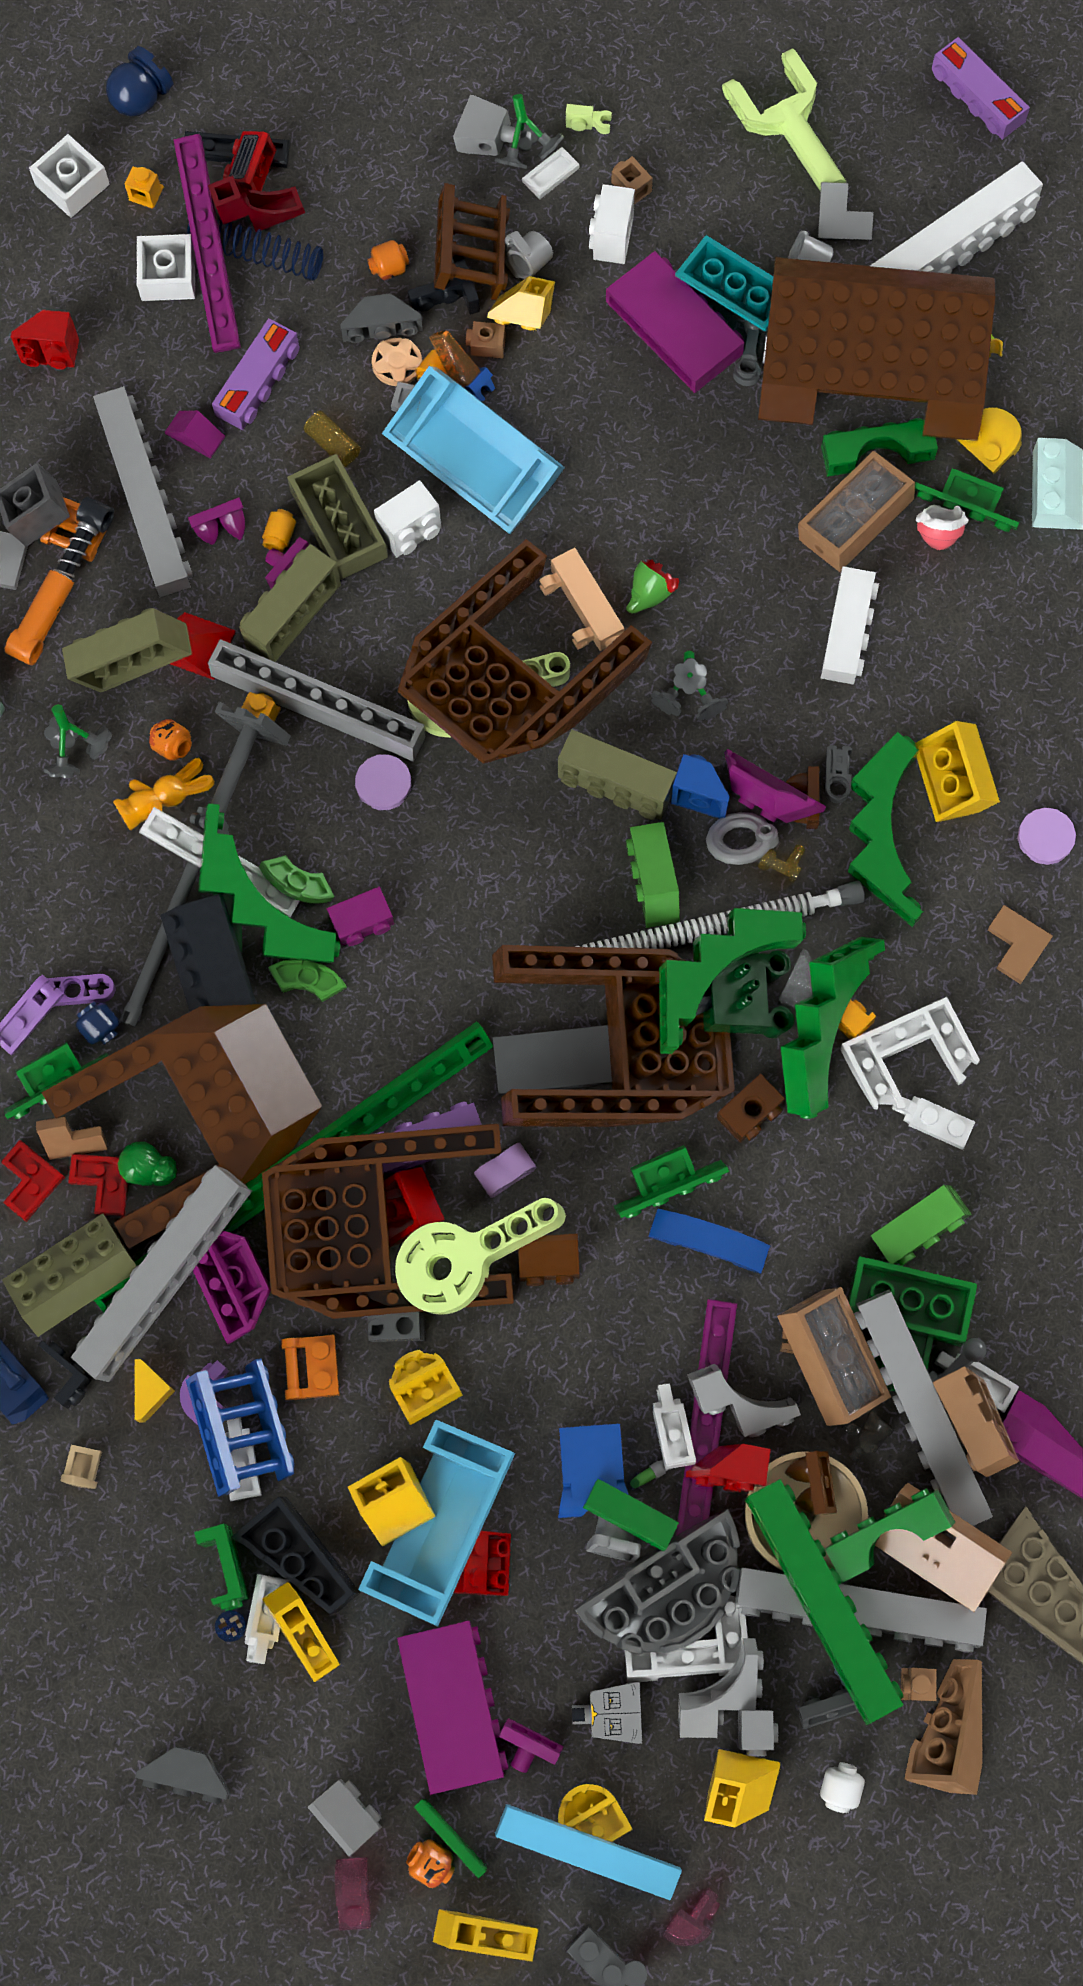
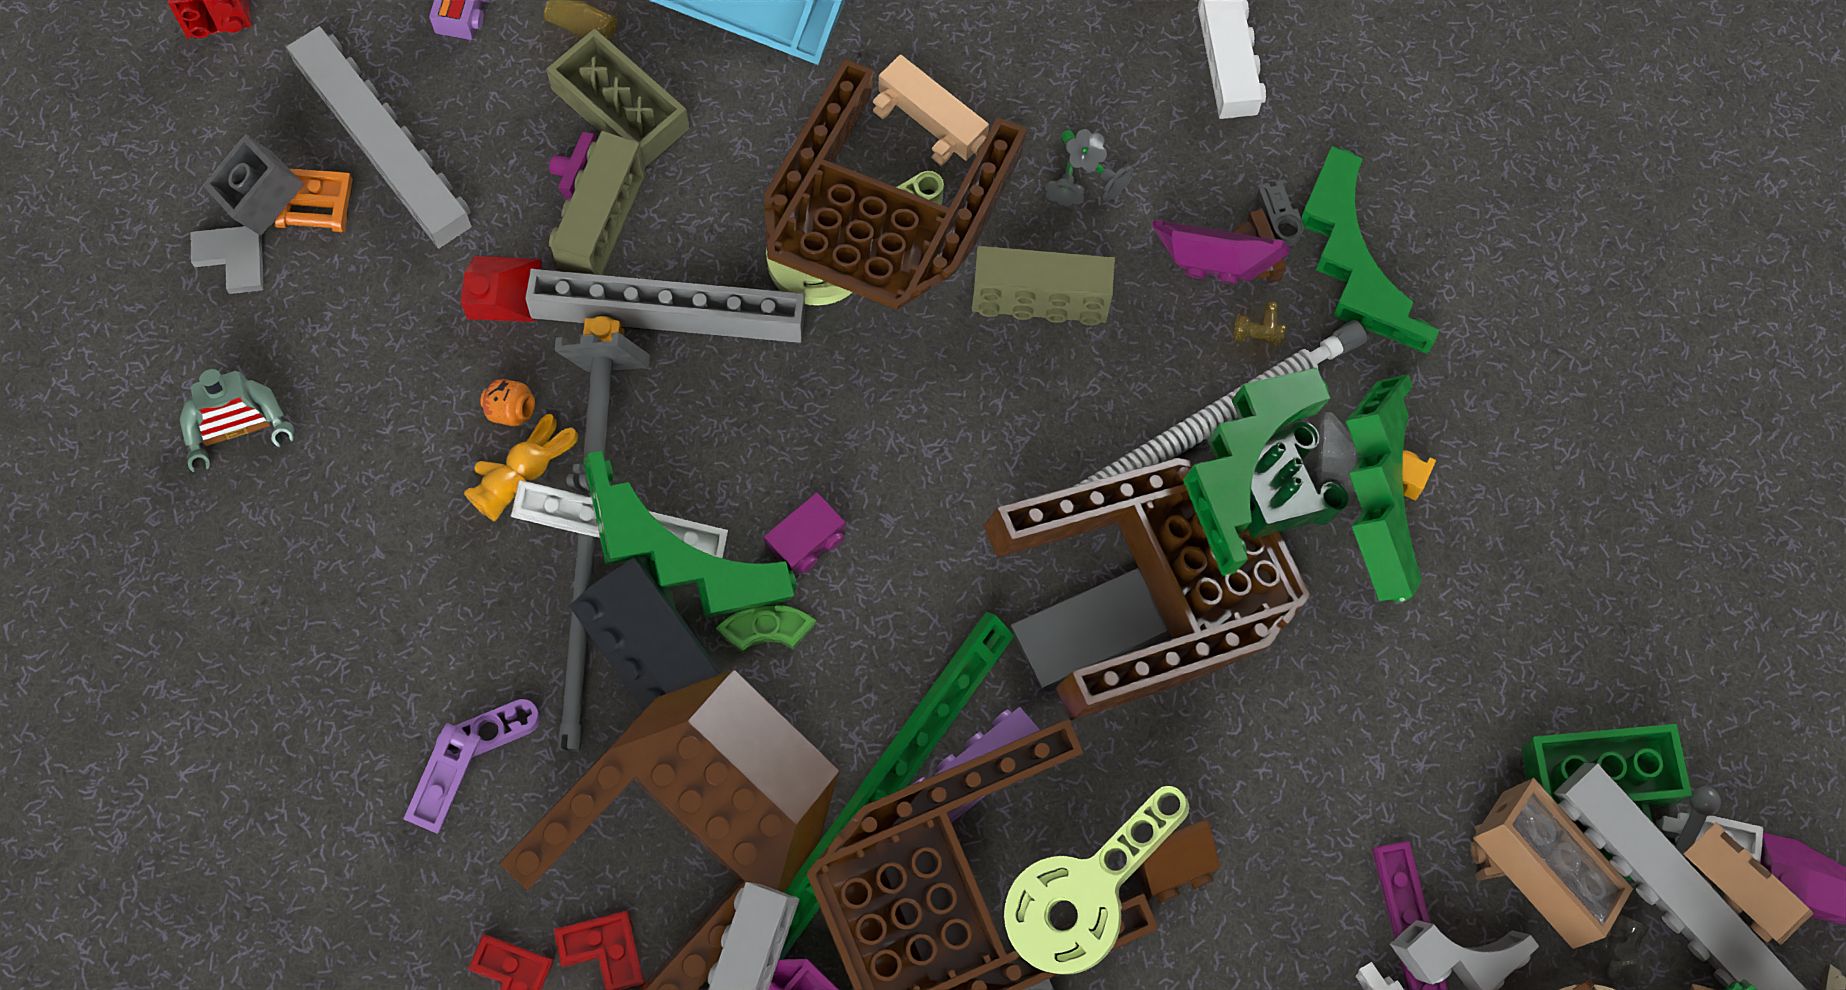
camera: 25 degrees left, 5 degrees down
green bracket [4,1042,108,1120] -> none
piece [5,496,114,666] -> none
medium nougat tile [36,1117,107,1160] -> none
dark grey plant [44,704,112,778] -> none
olive brick [62,608,192,692] -> none
dark blue head [76,1001,119,1045] -> none
green hair [117,1141,177,1186] -> none
magenta slope [164,410,225,459] -> none
magenta tile [188,497,245,545] -> none
bright green tile [259,855,334,903] -> none
light orange brick [262,509,297,552] -> none
lavender tile [355,754,411,810] -> none
white brick [374,480,441,558] -> none
red slope [385,1167,445,1248] -> none
lavender axle [474,1143,536,1198] -> none
green bracket [614,1145,729,1218] -> none
bright green hat [626,559,679,614] -> none
bright green wedge [626,822,680,928] -> none
blue slope [649,1209,770,1274] -> none
blue slope [671,754,730,819] -> none
light grey piece [706,812,779,865] -> none
reddish brown brick [717,1073,785,1143] -> none
white wedge [841,997,980,1110] -> none
bright green wedge [871,1185,972,1266] -> none
white hinge [892,1096,975,1150] -> none
yellow slope [915,721,1000,822] -> none
medium nougat tile [988,905,1053,984] -> none
lavender tile [1017,808,1076,865] -> none

